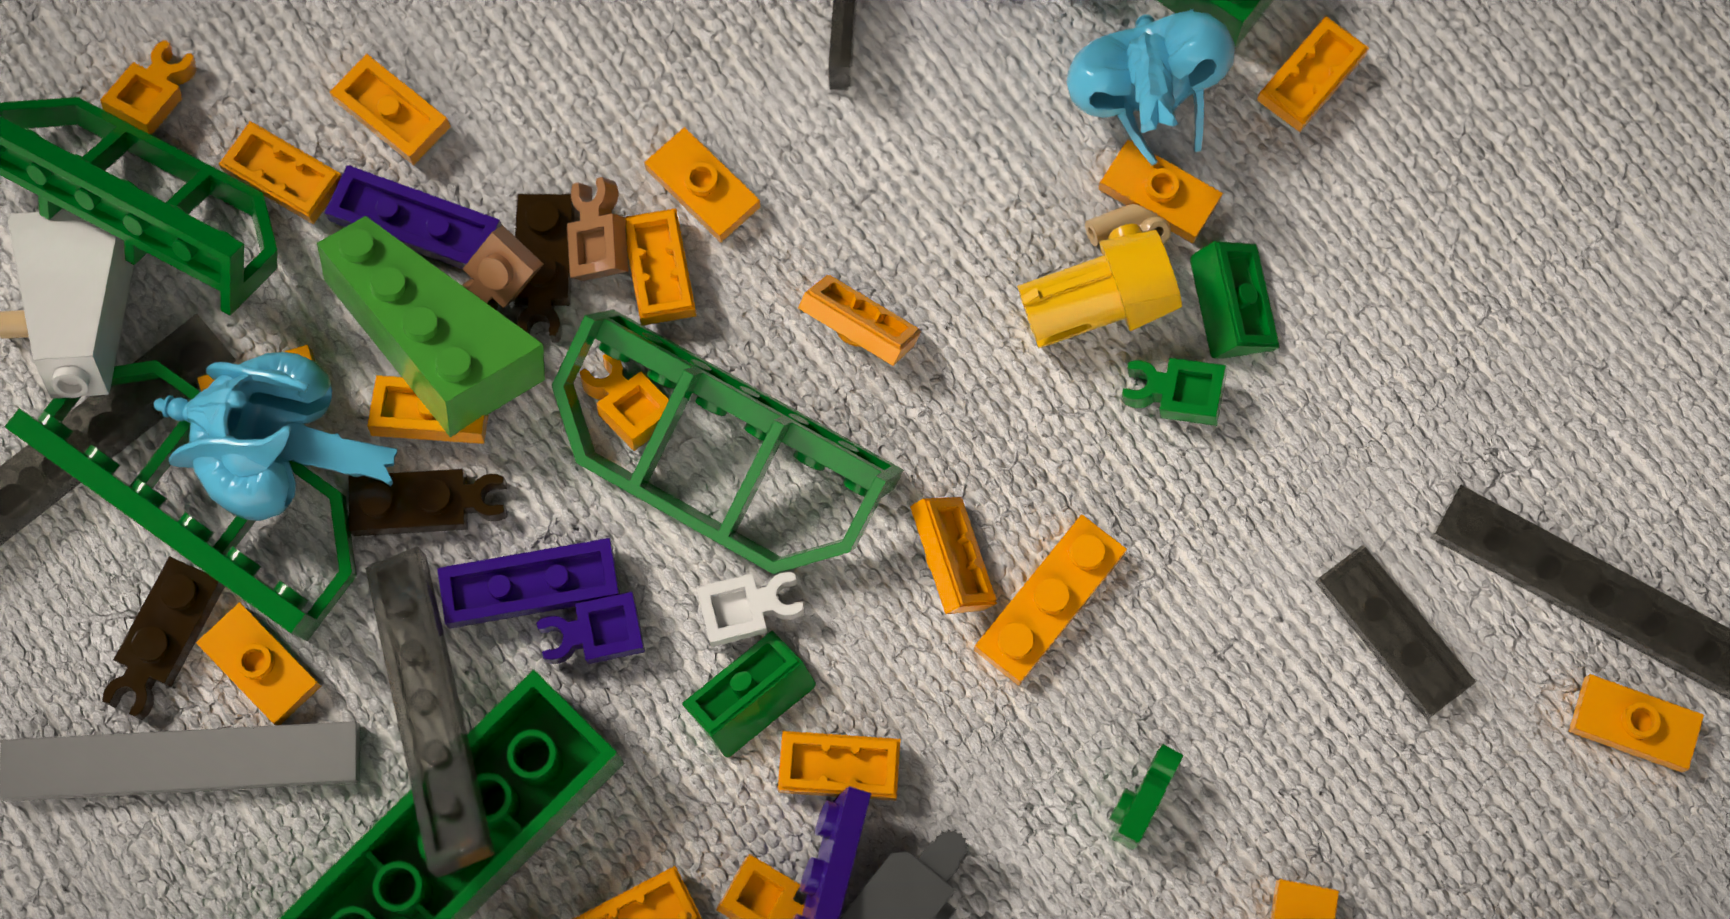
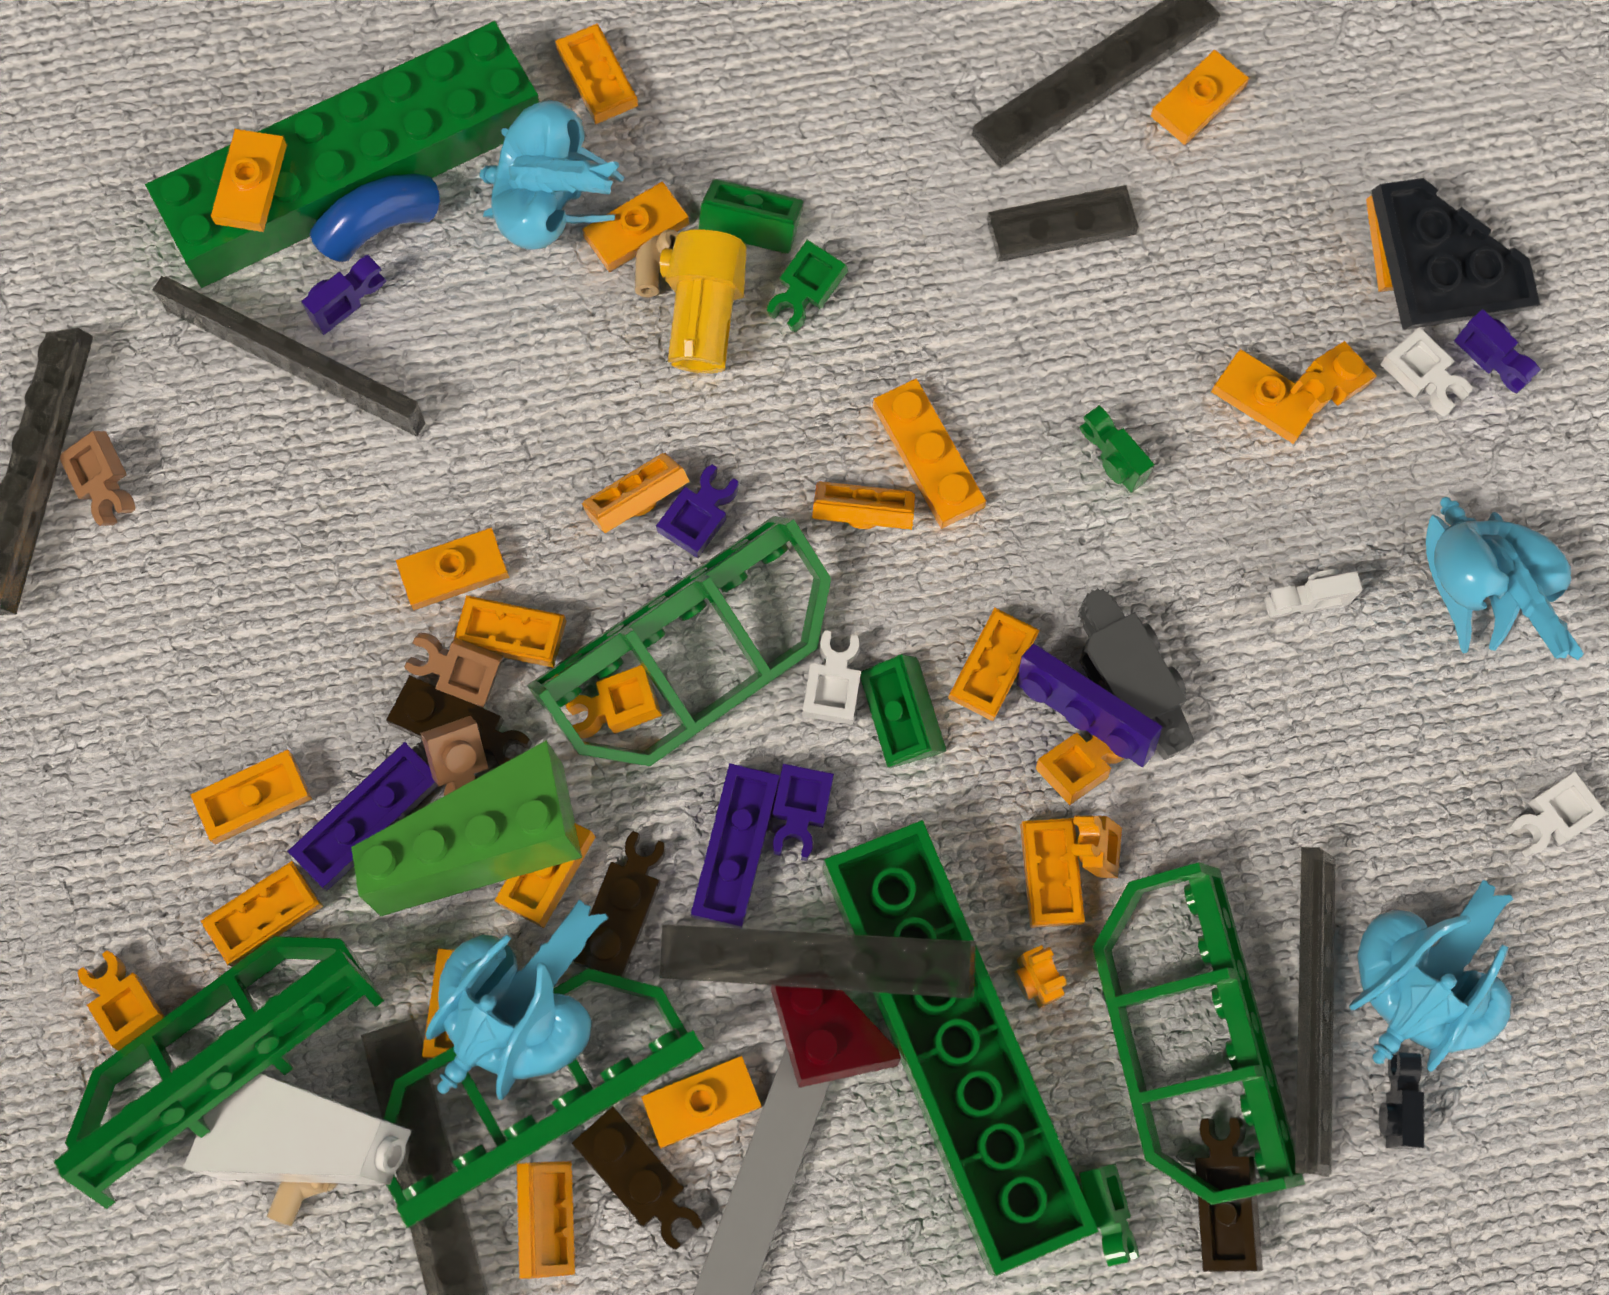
camera: 70 degrees left, 0 degrees up
none -> light orange plate [517,1161,575,1279]
none -> dark purple plate [656,464,739,558]
none -> dark red wing [771,970,901,1088]

